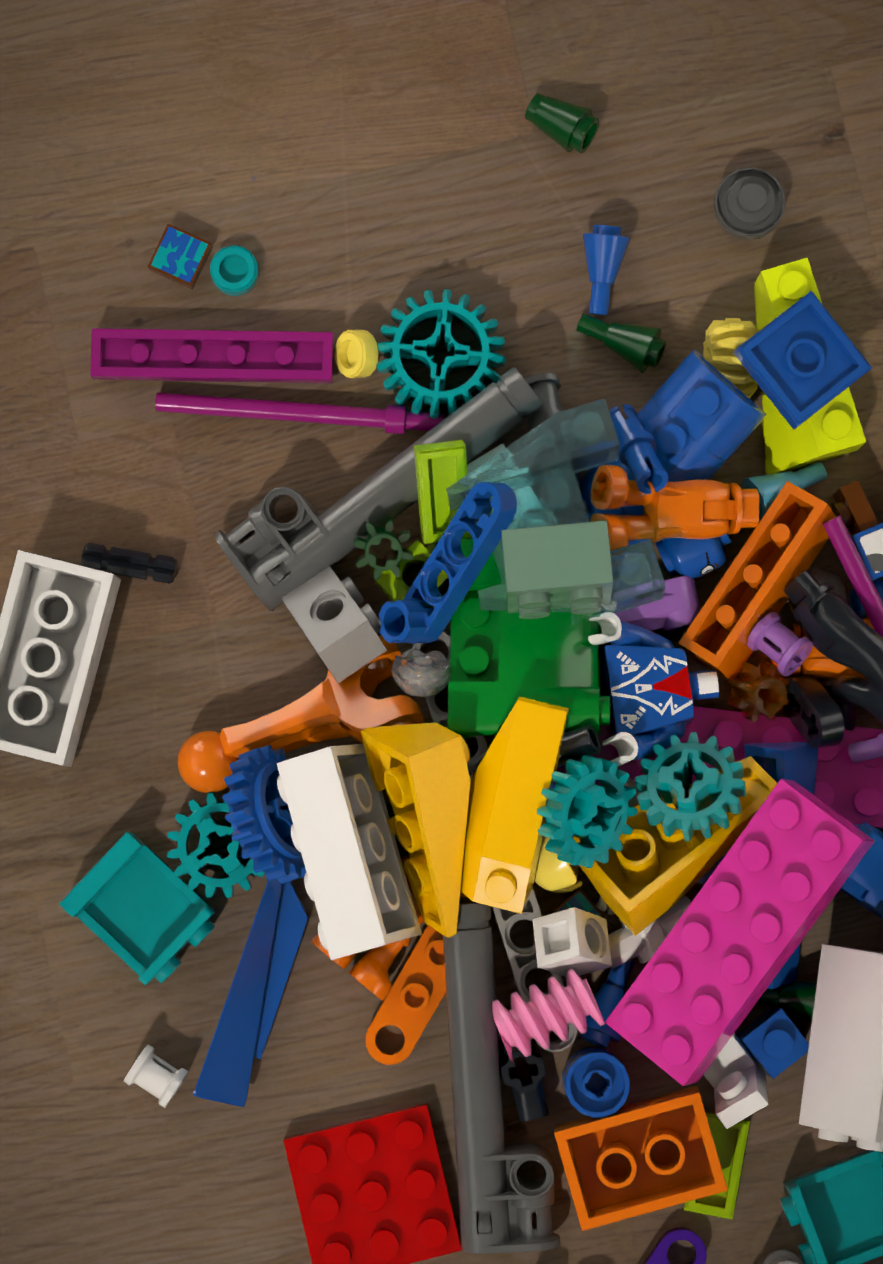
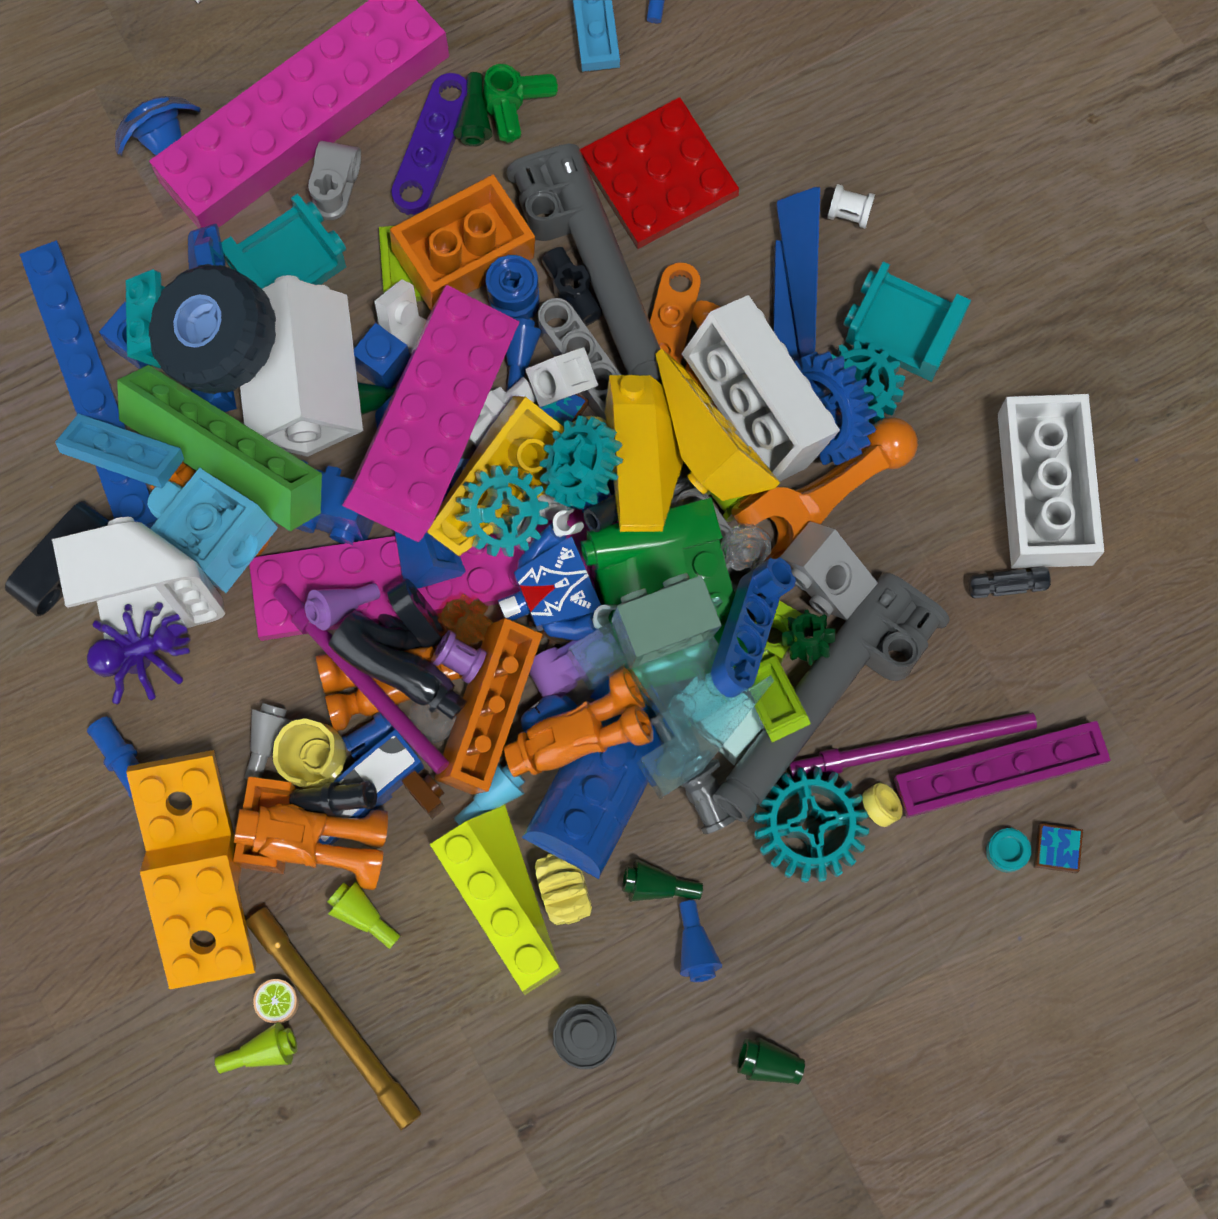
camera: 165 degrees right, 10 degrees down
bright pink piece [492,969,605,1062] -> none
blue pin [605,404,669,494] -> none
blue tile [733,291,872,430] -> none

